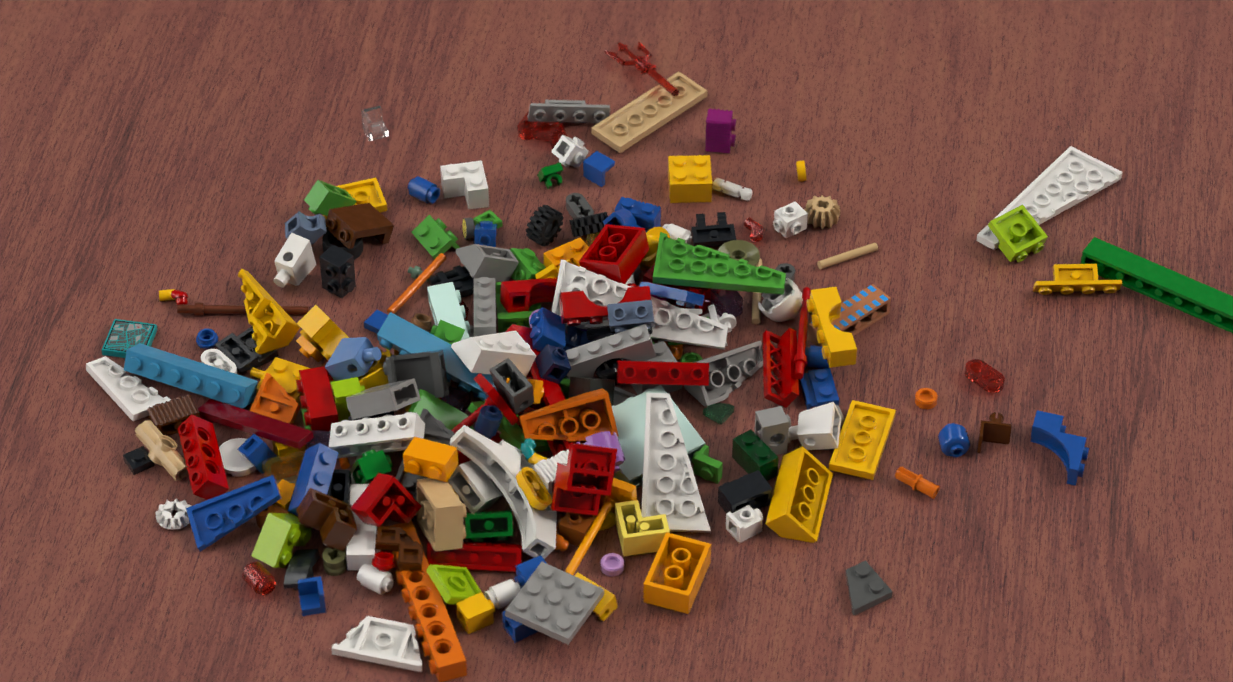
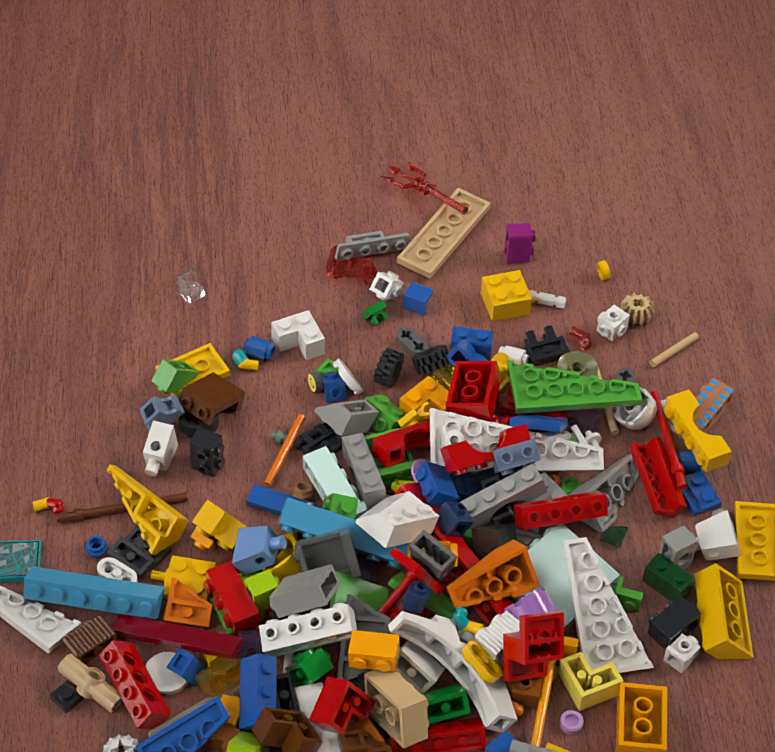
camera: 15 degrees left, 5 degrees up
bright green bracket [411,215,460,259] -> none
none -> arm [232,349,259,371]
none -> white tile [333,358,364,395]

